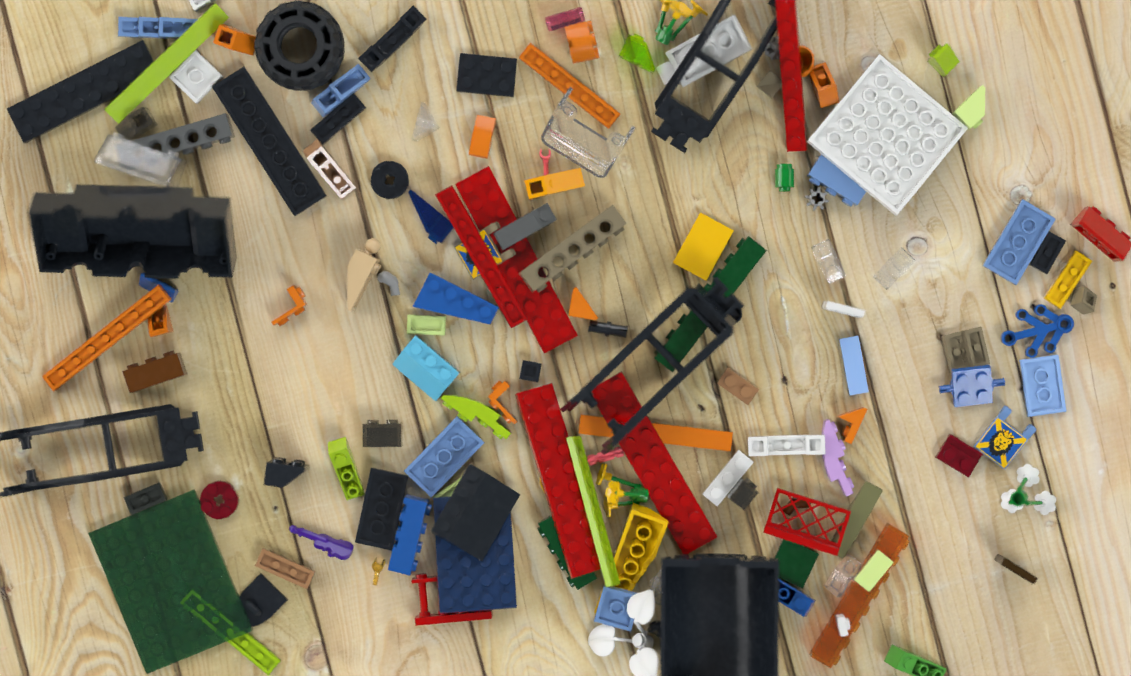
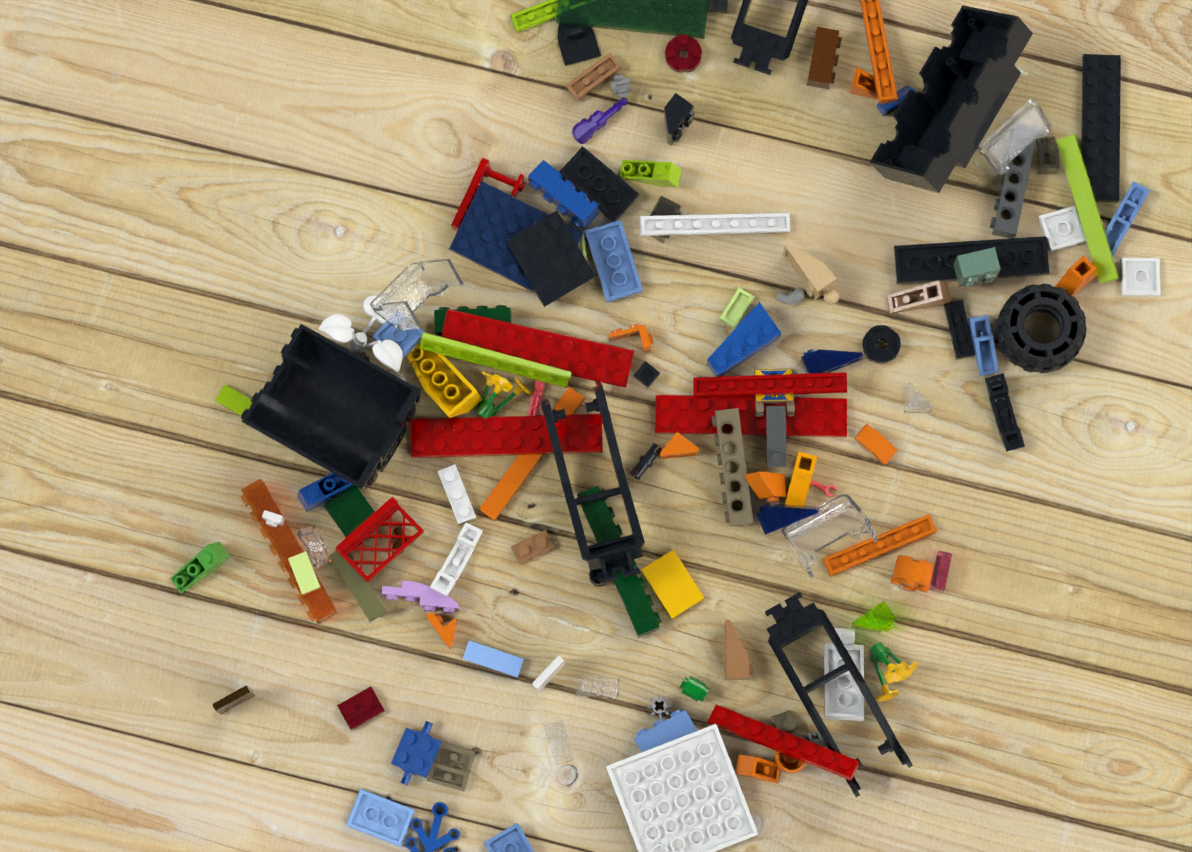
camera: 125 degrees right, 10 degrees down
orange bracket [271,285,308,326] -> none
clear yellow hand [372,557,386,586] -> none
medium azure slope [392,335,461,402] -> none
lime slope [441,395,512,439] -> none
black plate [456,53,517,98] -> none
clear smoke brick [727,478,759,510] -> none
flag [974,406,1036,470] -> none
white plant [1001,464,1056,515] -> none
none -> clear windscreen [370,259,464,331]
none -> light grey gear [610,74,632,98]
none -> white tile [639,213,791,236]
none -> medium nougat slope [725,619,753,680]
none -> orange slope [745,471,786,503]
none -> clear blue slope [756,503,820,535]
none -> sand green brick [954,247,1000,288]

